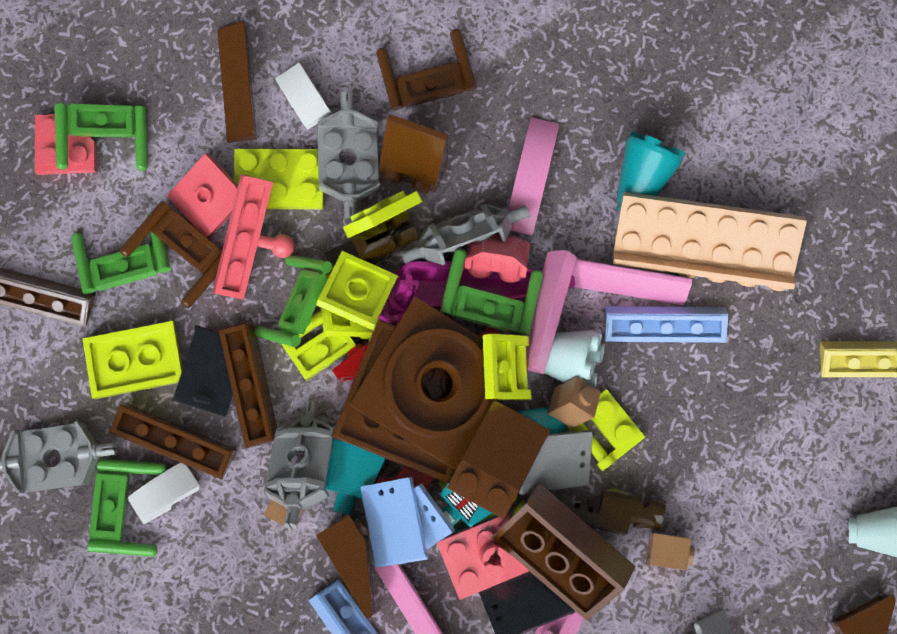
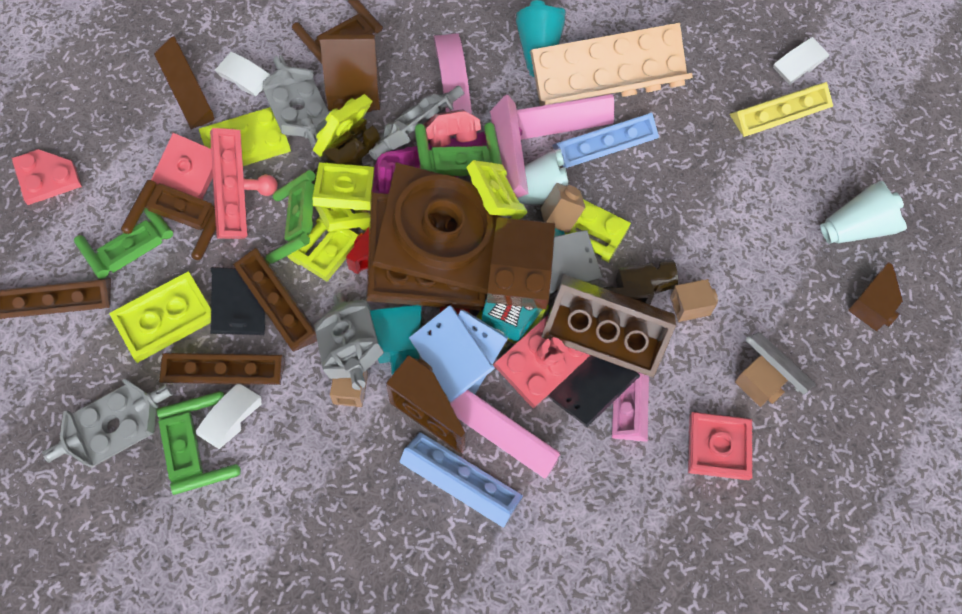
camera: 25 degrees left, 15 degrees down
bright green plate [55,103,148,171] -> none

